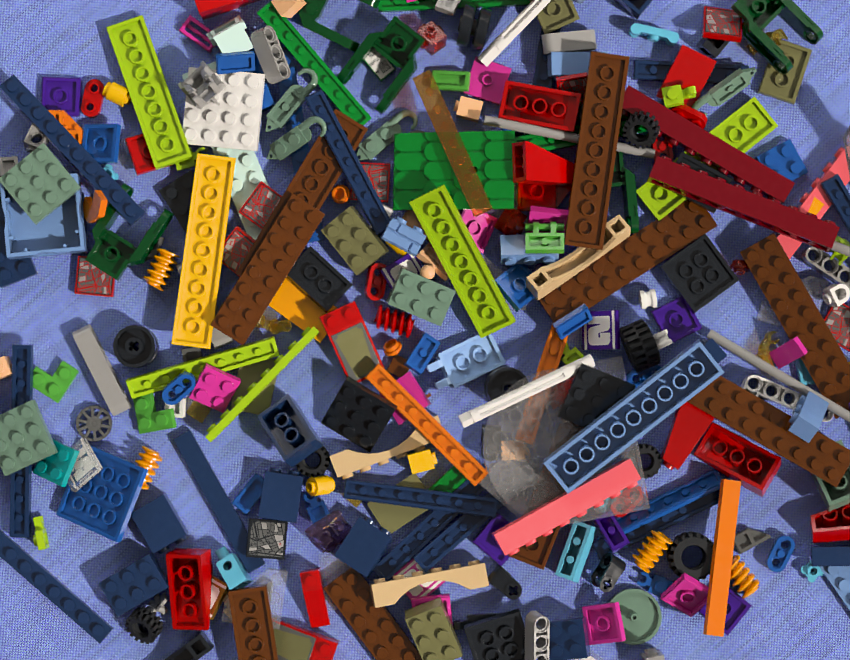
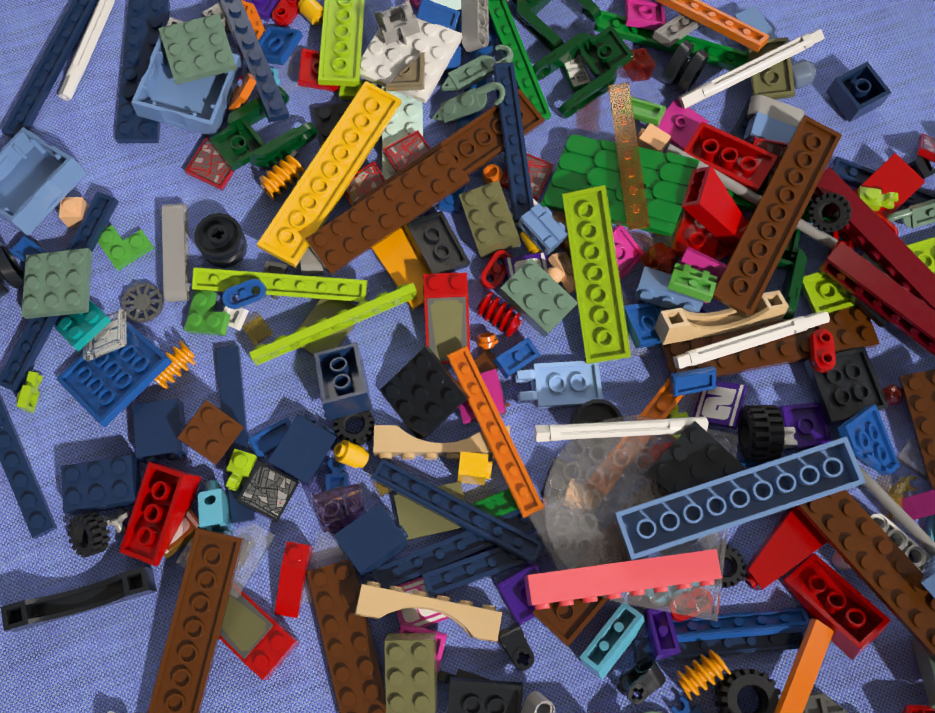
camera: 20 degrees right, 15 degrees down
dark pink plate [189,363,241,413] -> none
clear yellow piece [255,315,292,334] -> none
sand green plate [357,110,418,161] -> none
medium azure plate [629,23,679,46] -> none
white wheel [639,289,657,310] -> none
none -> reddish brown brick [177,400,244,465]
none -> lime plate [226,449,258,492]
none -> dark tan tile [386,52,425,91]
none -> white piece [673,311,830,369]
none -> red plate [809,329,836,373]
none -> blue plate [838,404,900,476]

